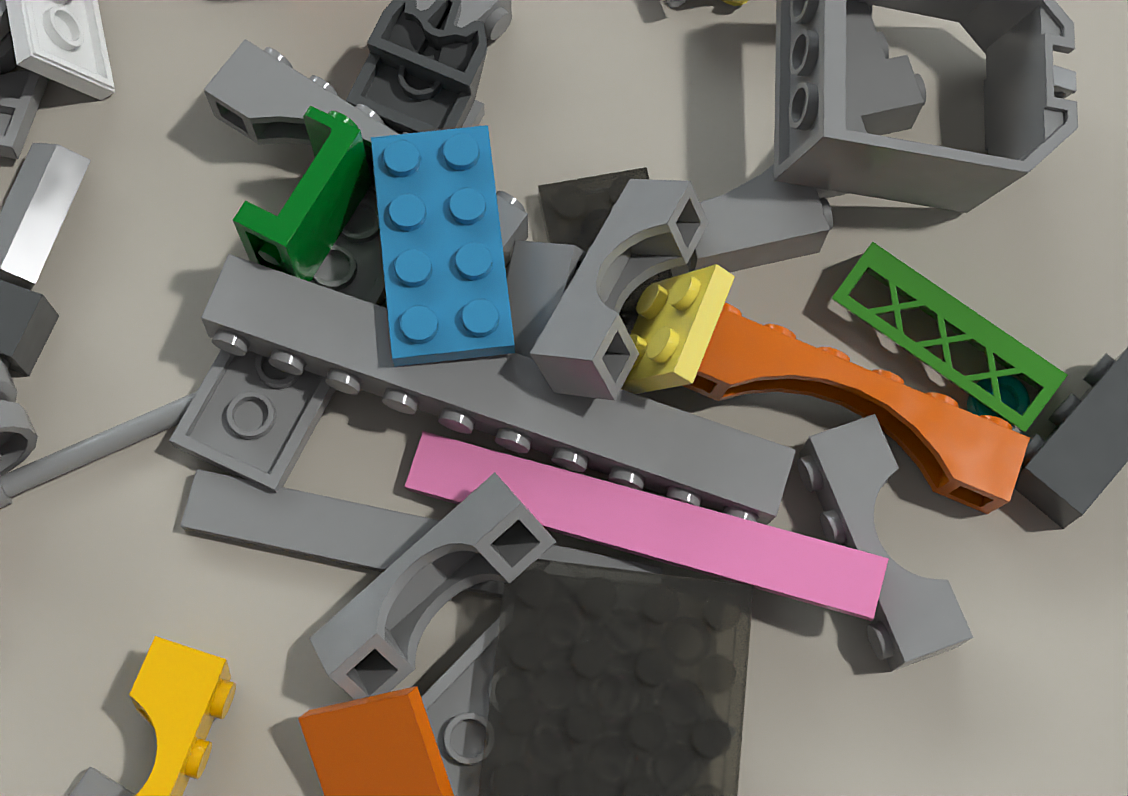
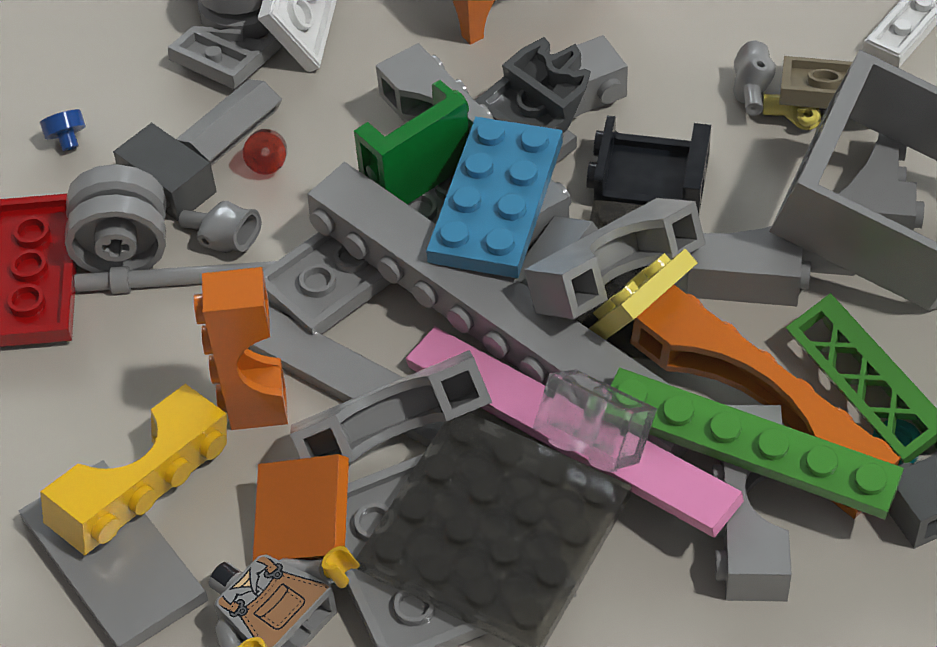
camera: 30 degrees right, 20 degrees down
none -> light grey piece [179,201,262,253]
none -> orange arch [194,267,288,430]
none -> clear red tile [243,129,288,175]
none -> clear brick [533,369,657,472]
none -> black panel [586,115,712,215]
none -> bright green plate [600,367,904,520]

